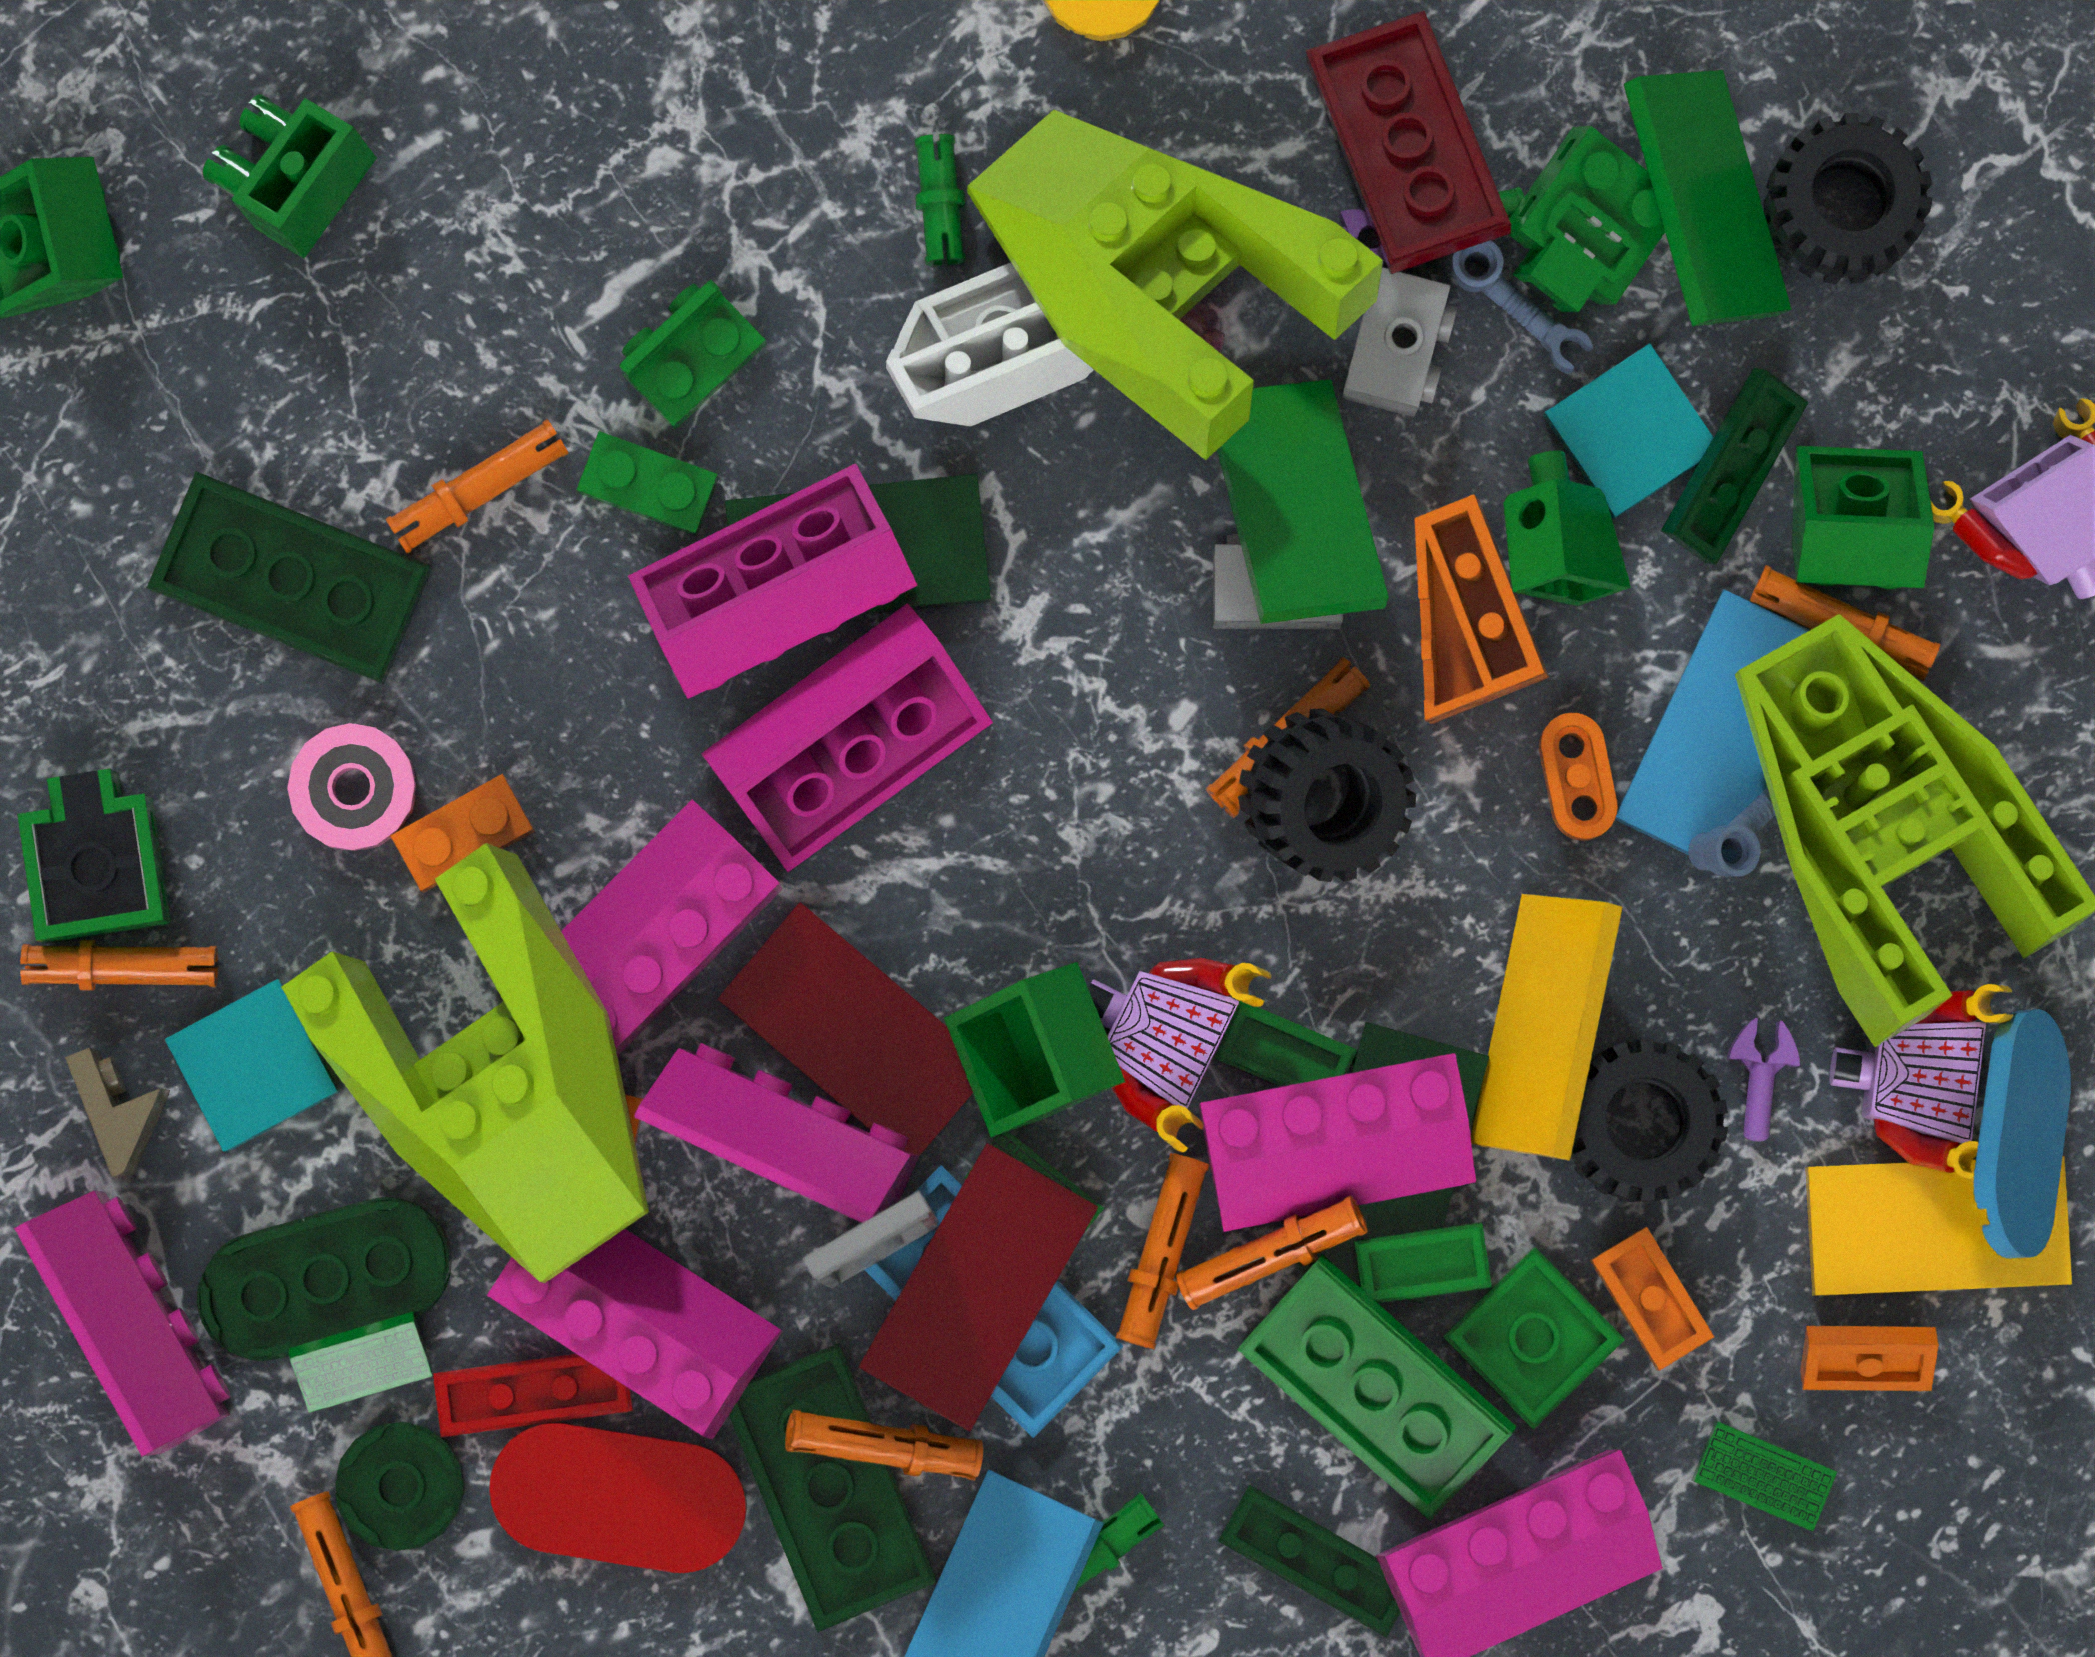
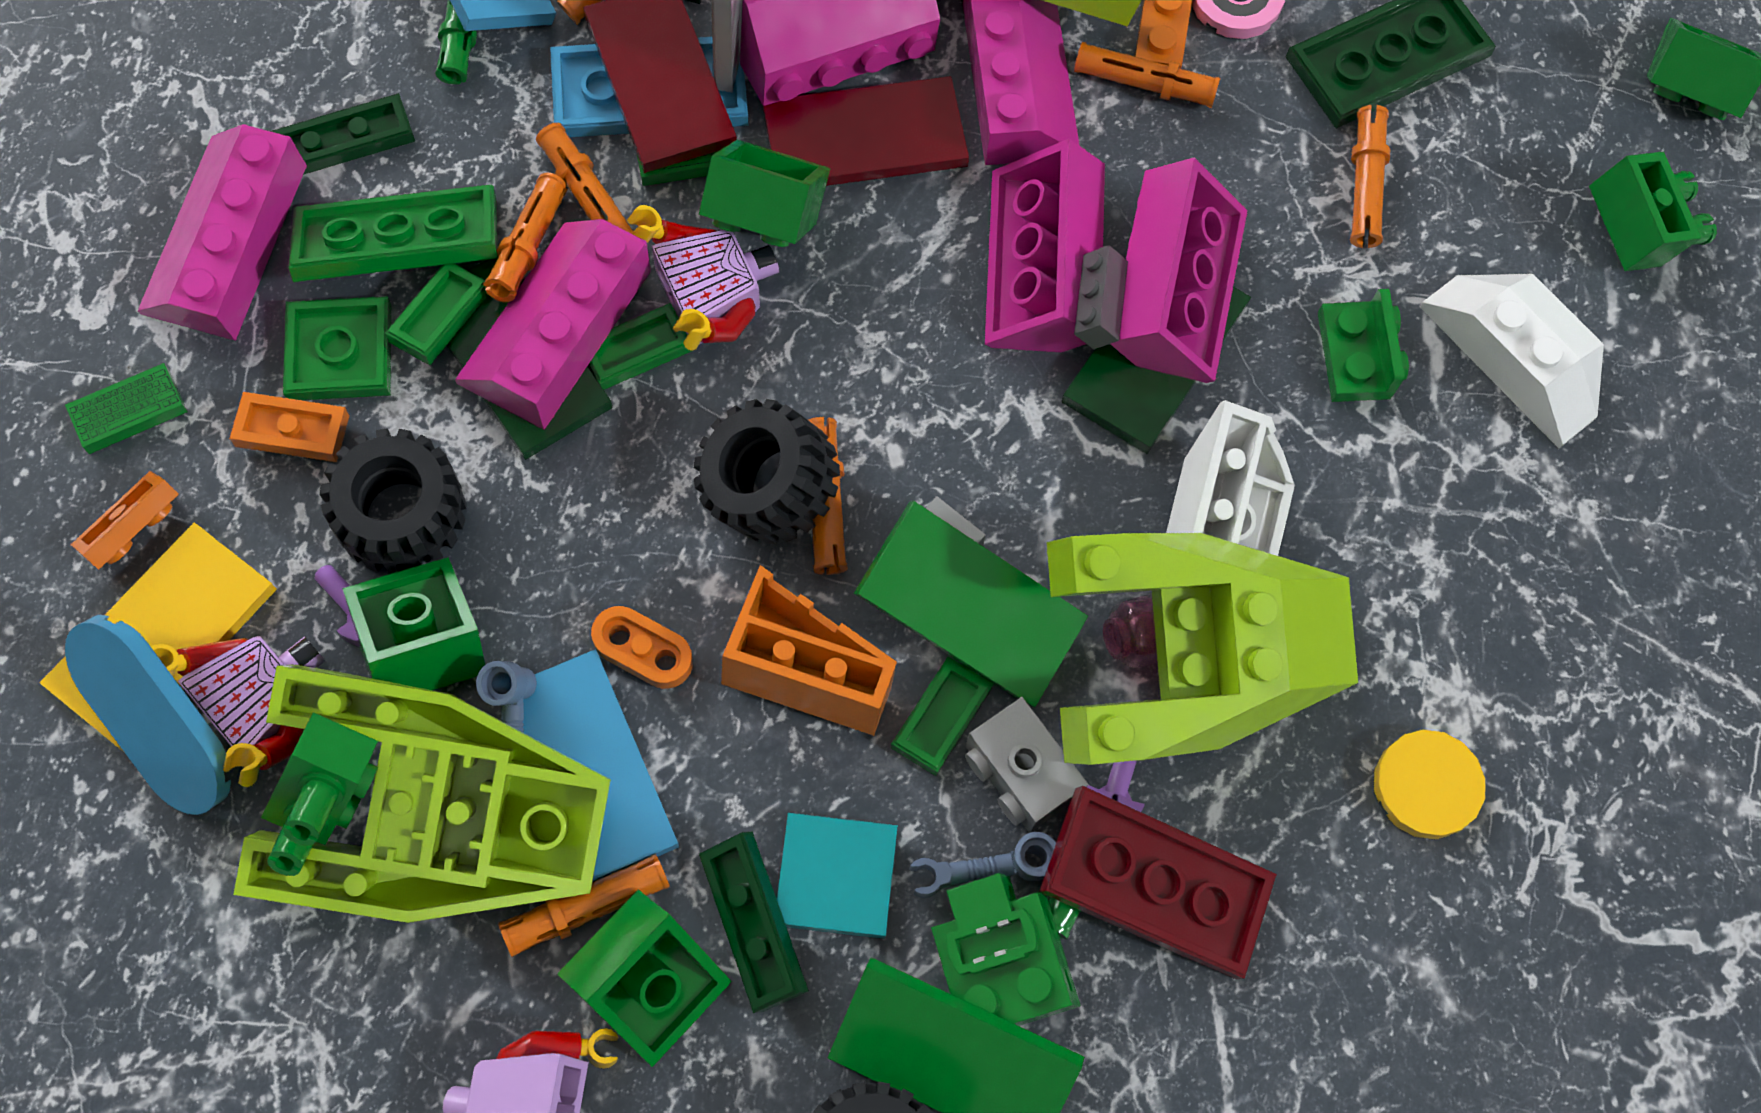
camera: 125 degrees right, 15 degrees down
green plate [577,431,719,536] -> none
green pin [914,134,966,267] -> none
yellow tile [1471,894,1622,1161] -> none
green torso [1503,450,1631,606] -> none
none -> green brick [261,712,378,876]
none -> green slope [342,557,485,690]
none -> green tile [891,656,993,776]
none -> orange pin [1074,42,1220,108]
none -> dark grey piece [1074,245,1128,349]
none -> white wedge [1420,274,1604,448]

